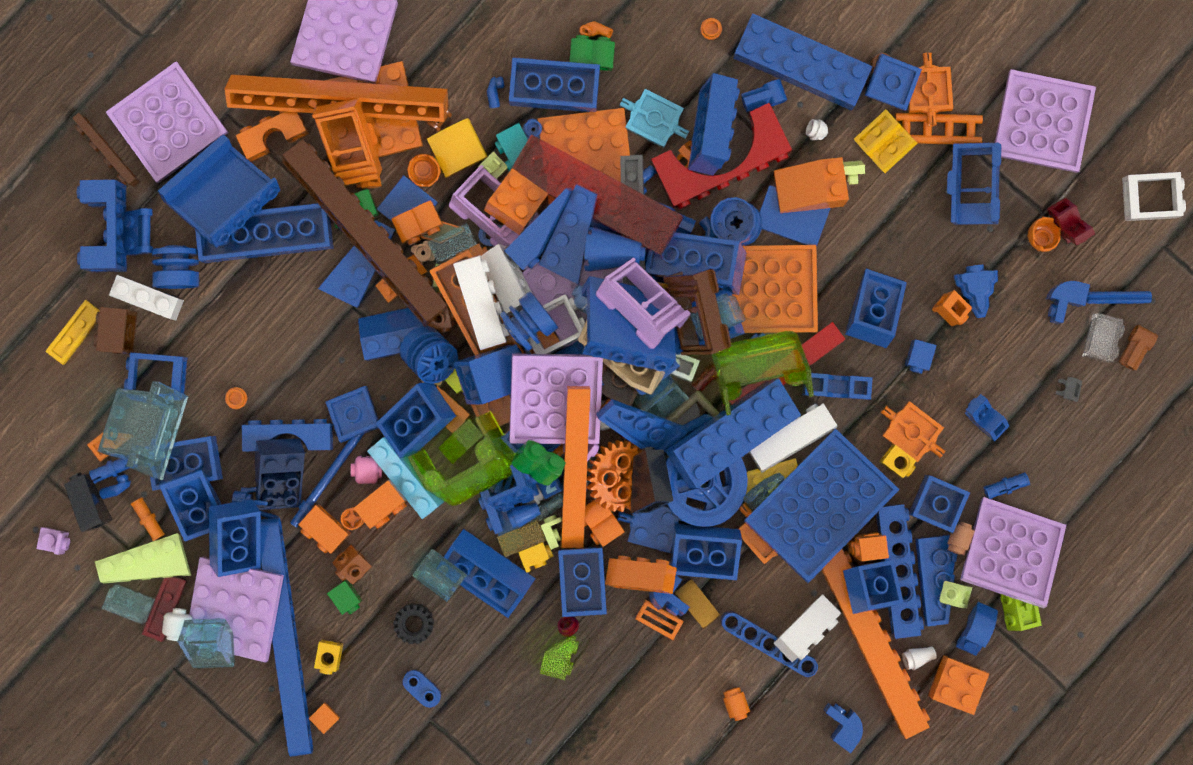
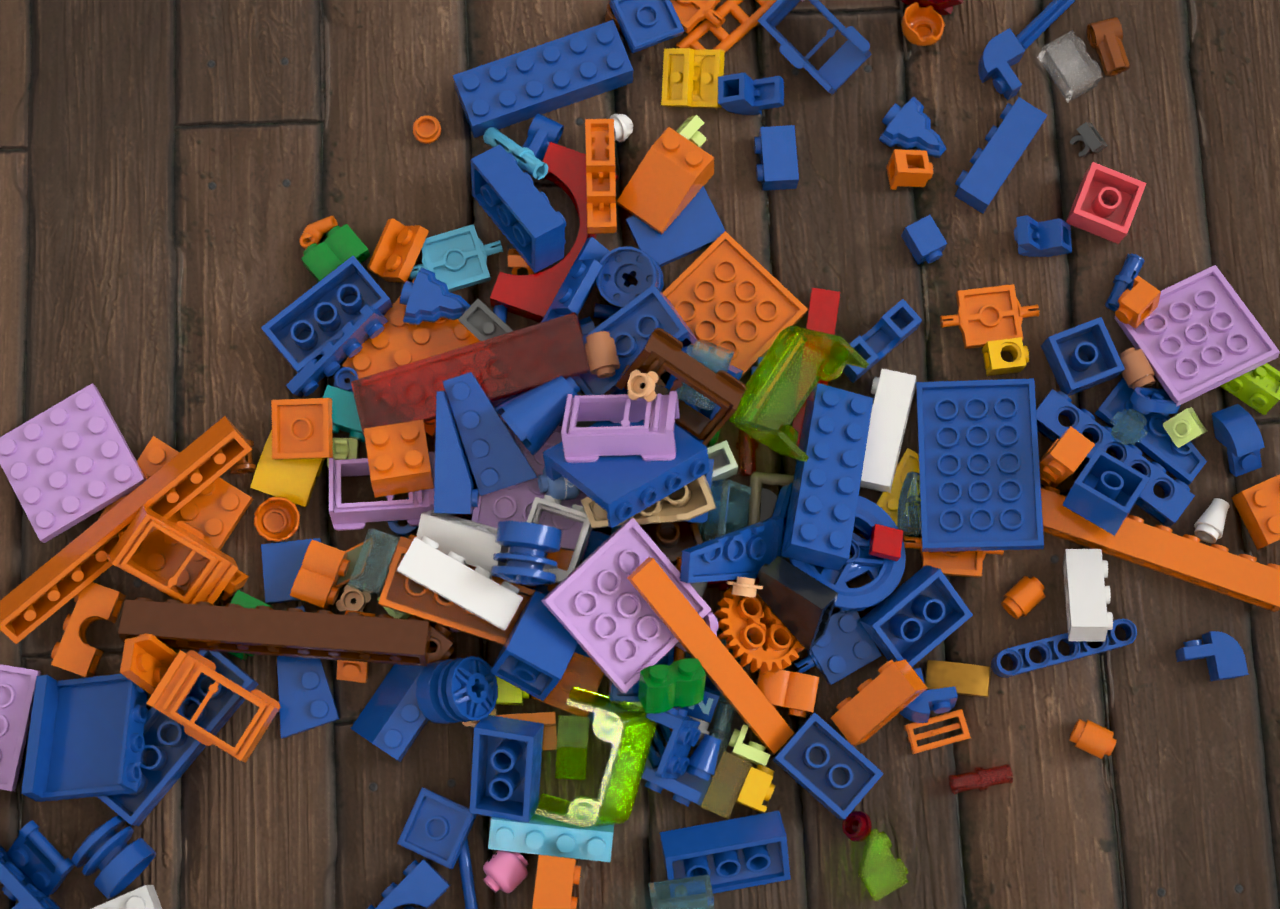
camera: 50 degrees left, 10 degrees down
blue arm [487,77,504,108] -> none
blue slope [845,269,907,348] -> none
none -> orange bracket [120,634,177,695]
none -> orange piece [146,650,280,763]
none -> orange plate [271,398,333,460]
none -> blue wing [286,304,388,397]
none -> orange bracket [367,219,429,283]
none -> blue rock [400,267,471,325]
none -> medium azure pin [483,127,548,180]
none -> blue bracket [536,237,609,348]
none -> orange slope [585,119,617,234]
none -> nougat brick [585,331,620,378]
none -> light nougat plate [627,370,659,402]
none -> blue brick [718,72,784,115]
none -> light nougat plate [727,576,763,597]
none -> blue brick [754,125,799,191]
none -> red tile [869,524,903,561]
none -> clear red pin [949,764,1013,794]
none -> blue brick [954,97,1048,214]
none -> orange brick [1001,576,1045,620]
none -> coral brick [1066,162,1147,244]
none -> clear light blue gear [1110,409,1148,445]
none -> orange brick [1115,276,1161,329]
none -> blue plate [1130,387,1181,416]

